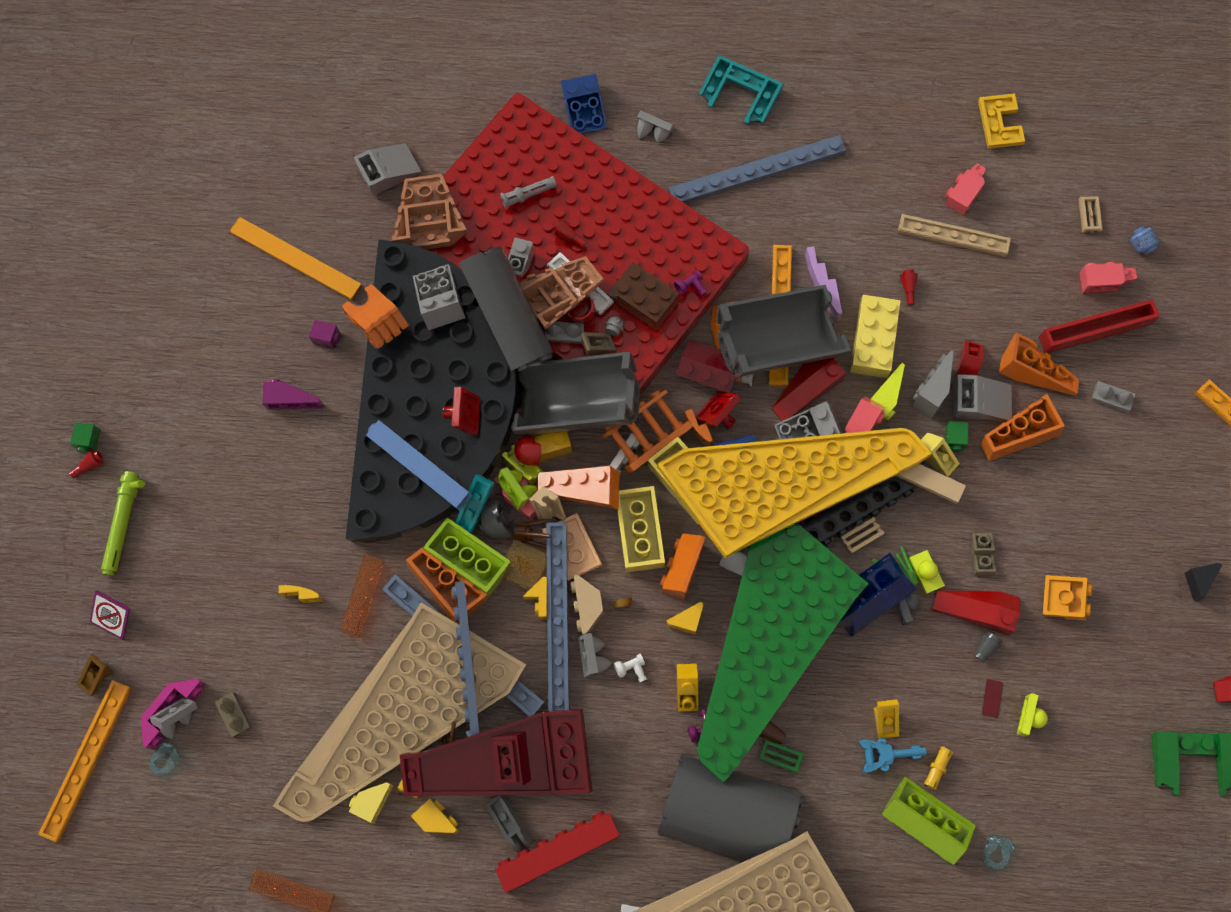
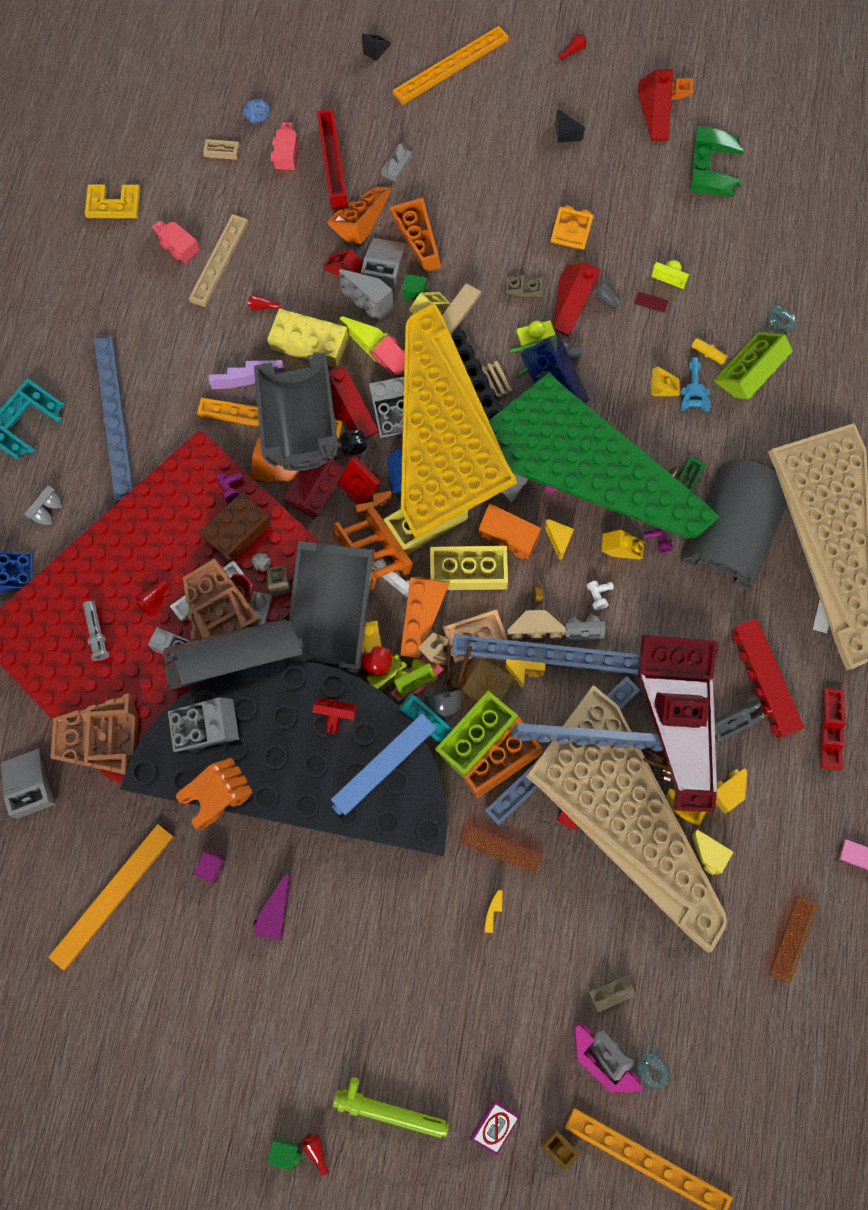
camera: 85 degrees left, 0 degrees up
none -> black wheel [339,430,368,455]

